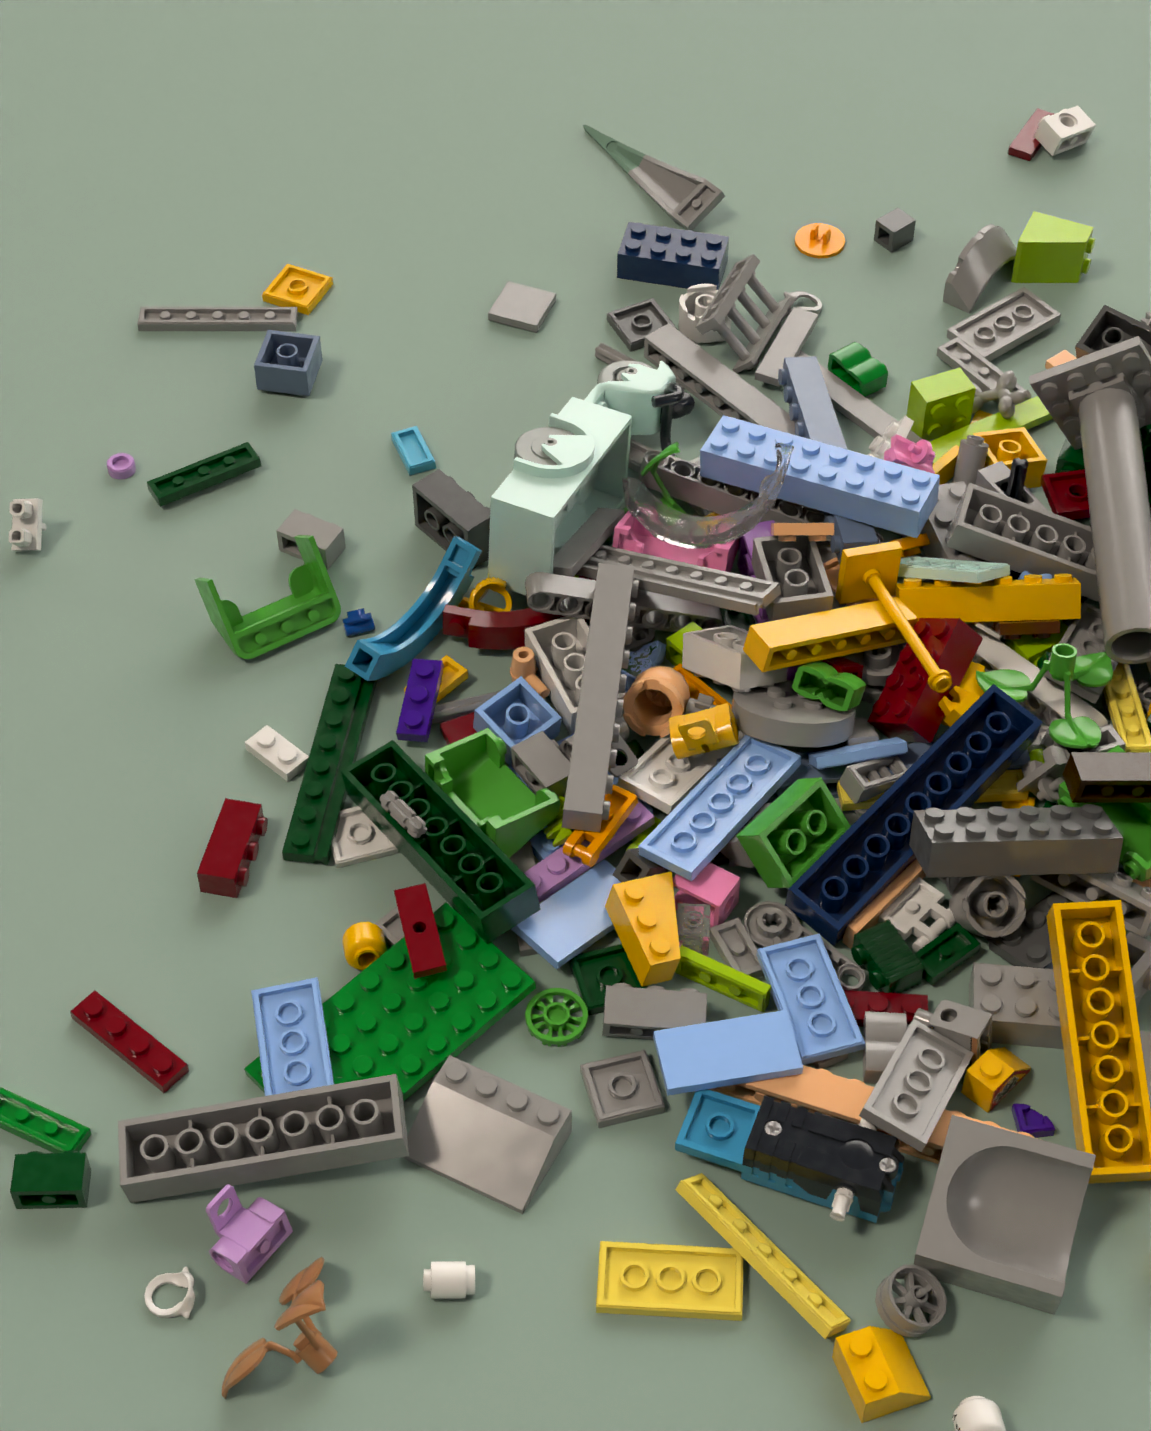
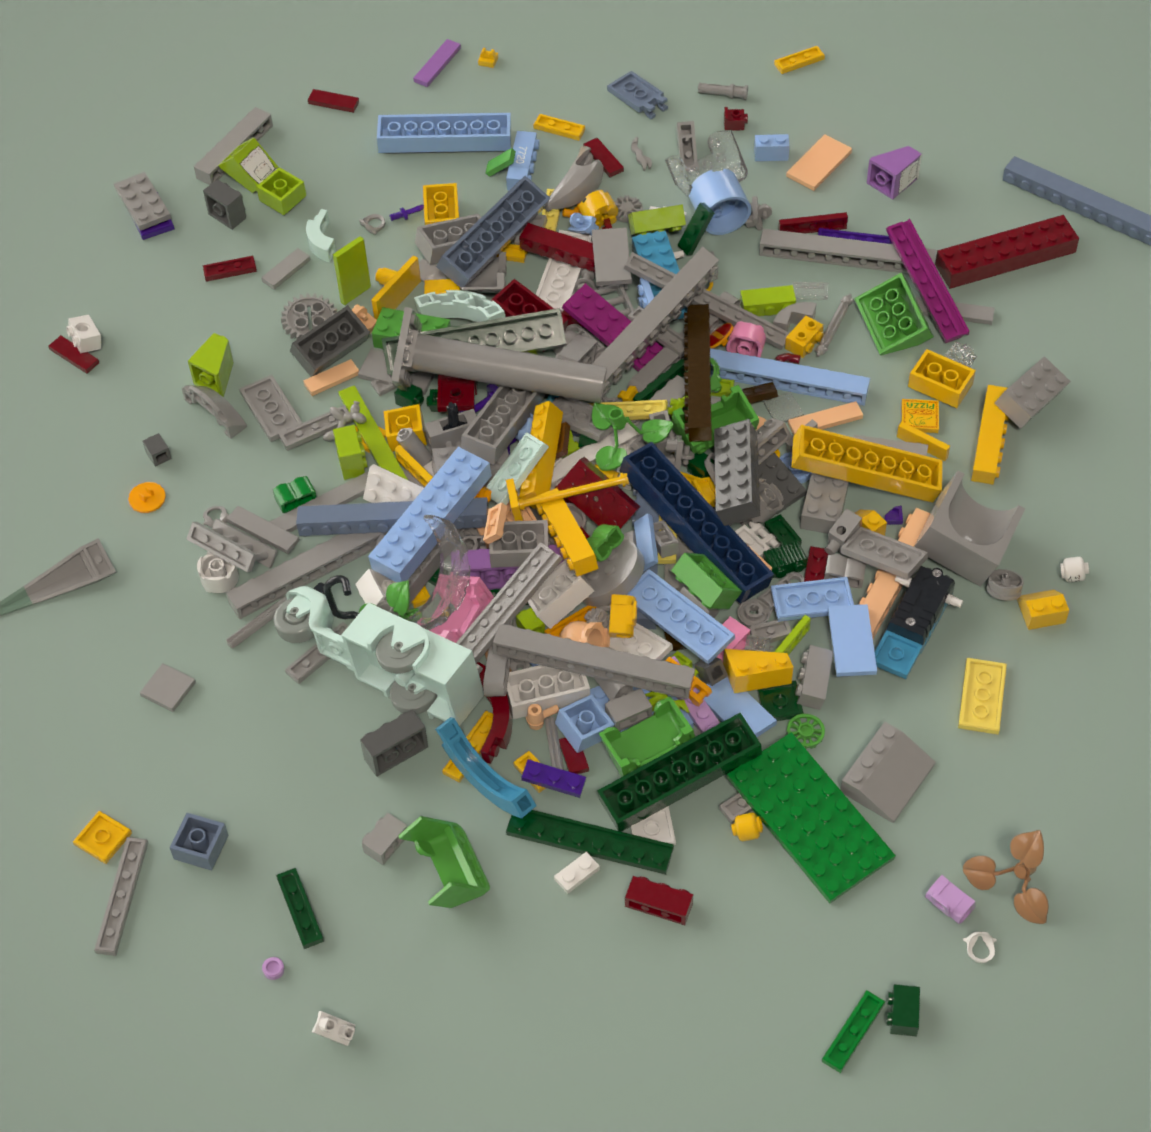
camera: 80 degrees left, 5 degrees up
dark red plate [70,990,189,1093] -> none
light grey brick [118,1074,409,1203] -> none
light blue tile [251,977,334,1096] -> none
blue plate [342,608,375,637] -> none
light grey axle [380,790,427,838] -> none
medium azure tile [391,426,436,476] -> none
dark red tile [394,883,447,979] -> none
white brick [423,1261,475,1299] -> none
yellow piece [468,577,512,611] -> none
light grey tile [580,1050,665,1128] -> none
dark grey tile [607,298,678,352] -> none
dark blue brick [617,222,729,290] -> none
light yellow tile [675,1173,851,1339] -> none
bright pink hips [884,434,935,474] -> none
yellow tile [939,686,981,727] -> none

